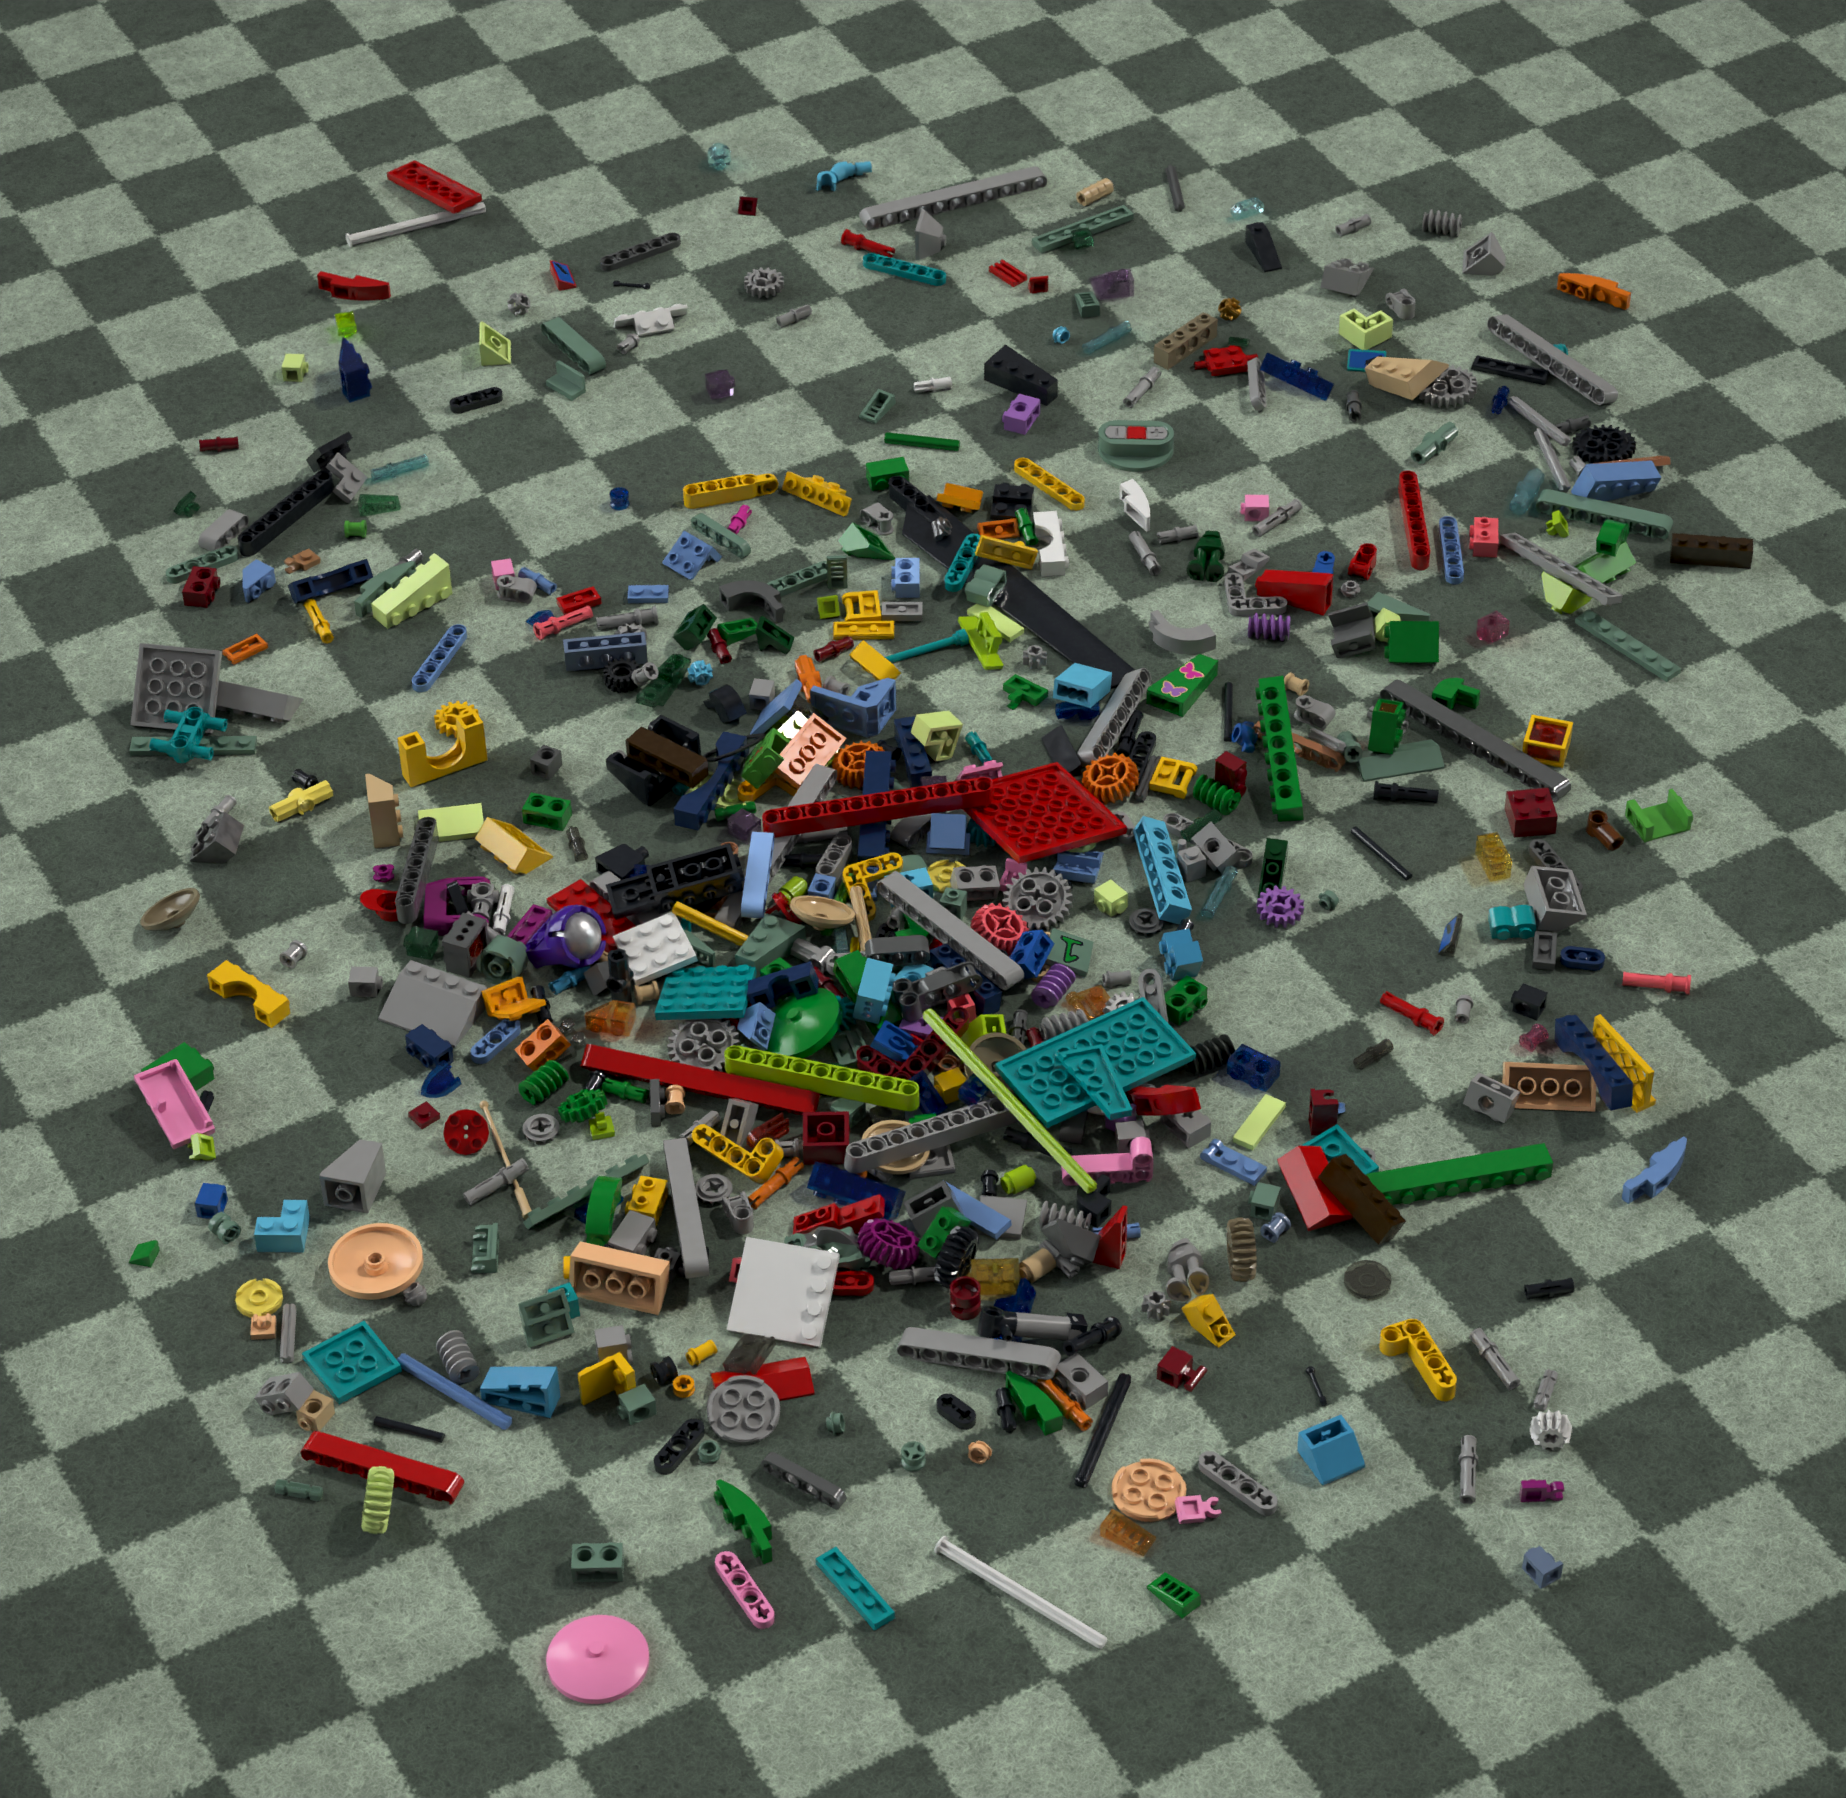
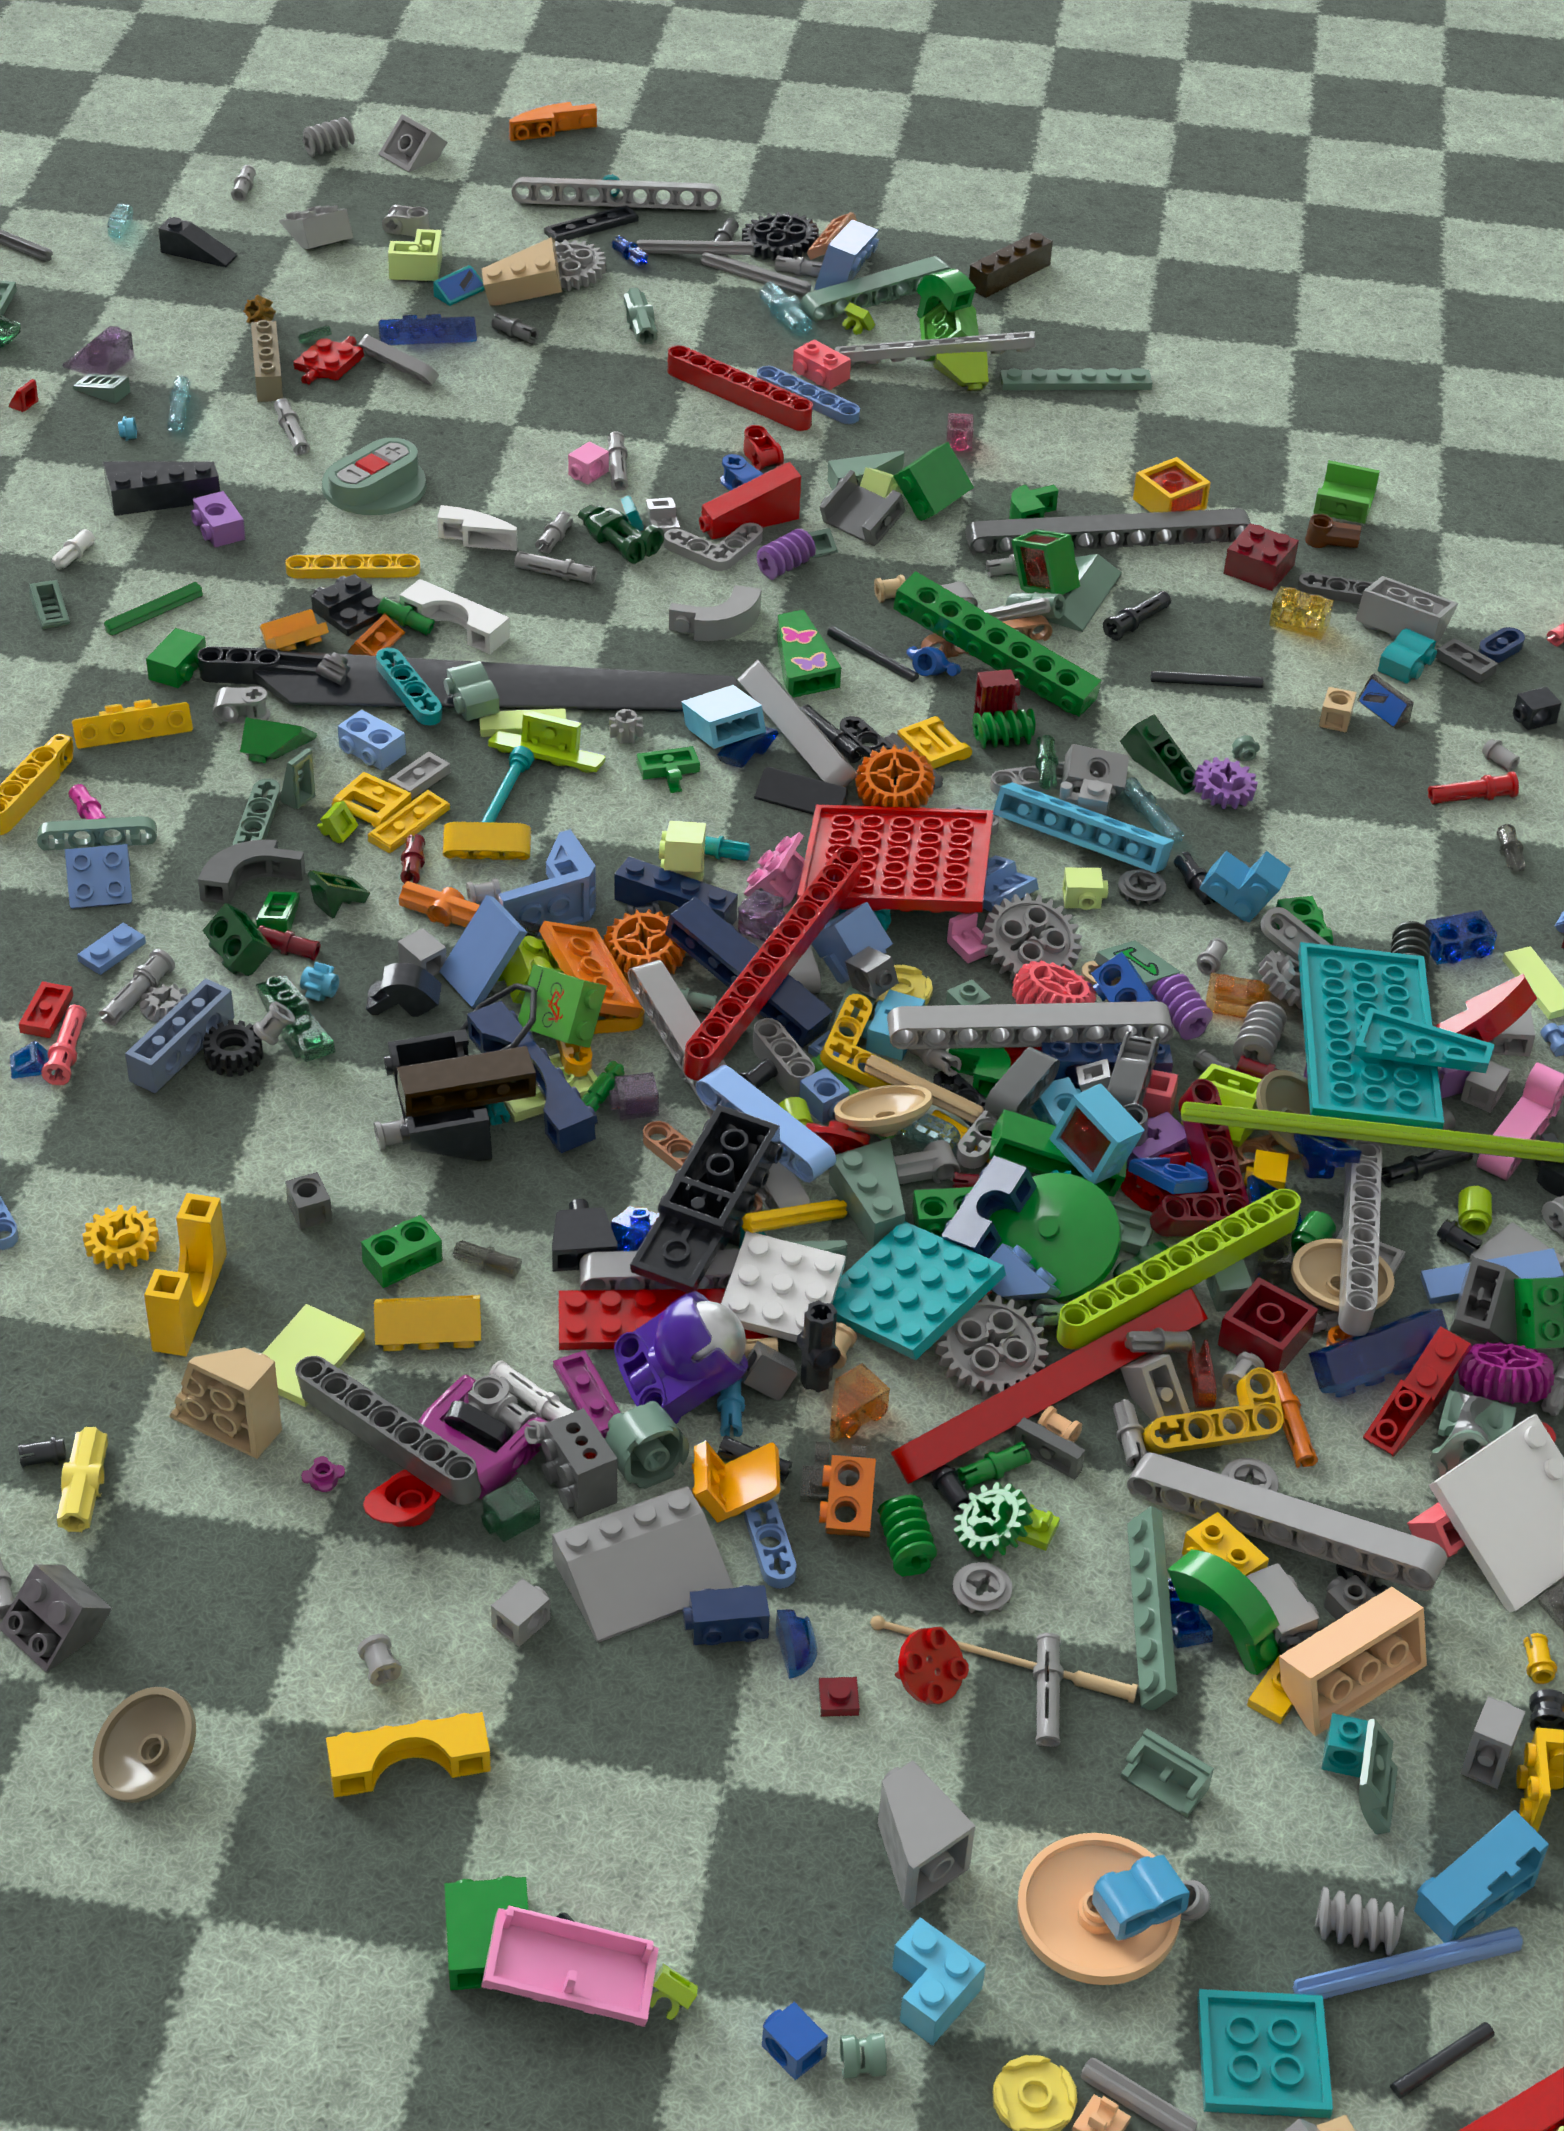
camera: 55 degrees left, 0 degrees up
light grey piece [721,1191,754,1235] -> none
light grey brick [950,865,1000,901] -> none
yellow piece [975,535,1038,570] -> none
none -> teal tile [621,495,645,531]
none -> sand green slope [808,528,838,558]
none -> dark grey brick [845,946,899,998]
none -> dark azure brick [1092,1855,1190,1941]
none -> flat silver axle [1125,1328,1192,1355]
none -> tan brick [1319,687,1357,733]

